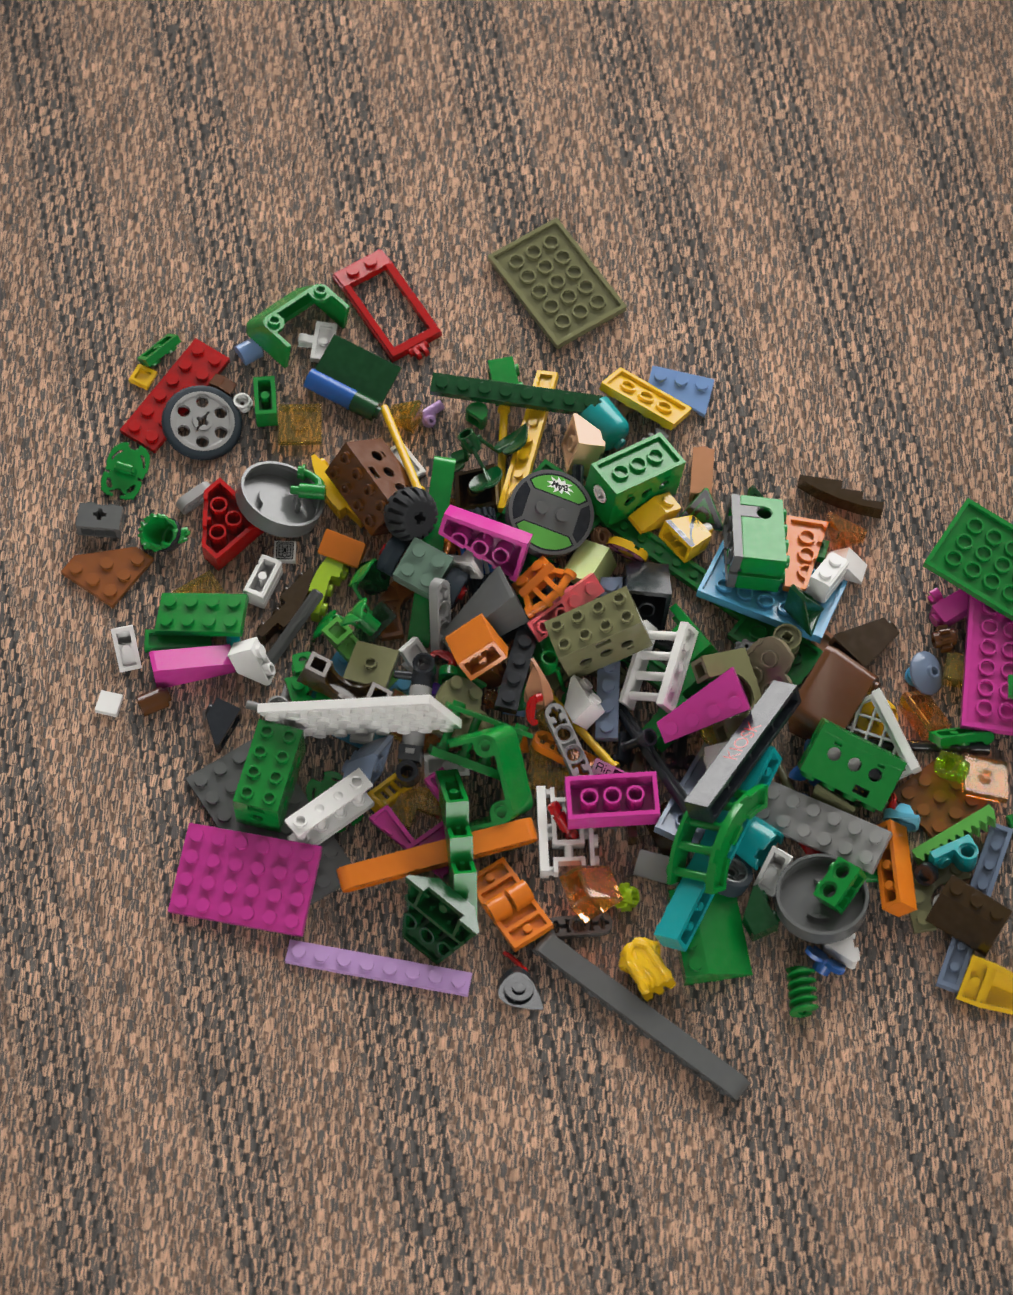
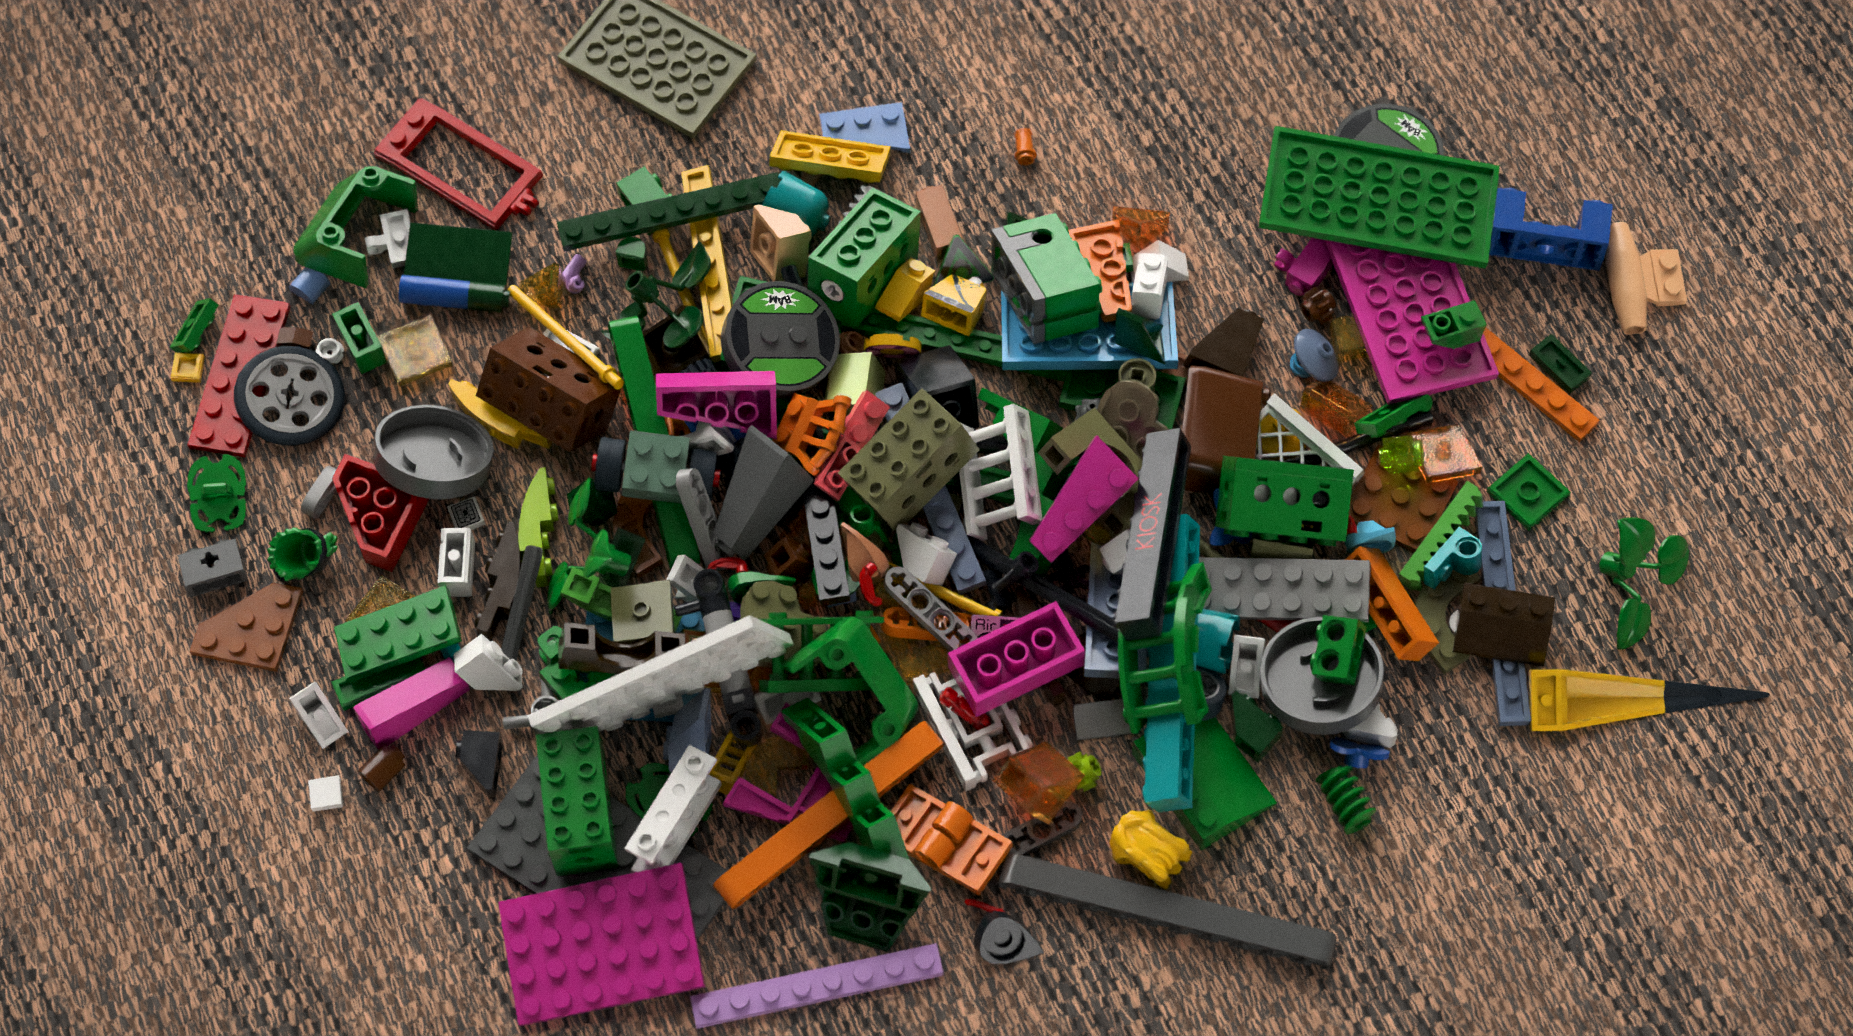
camera: 20 degrees left, 0 degrees up
green plant [290,464,327,500] -> none
orange slope [318,529,367,569] -> none
black wheel [384,487,438,542] -> none
orange slope [445,613,508,681] -> none
dark brown slope [797,475,884,519] -> none
black tile [914,862,939,886] -> none
none -> orange pin [1014,128,1037,166]

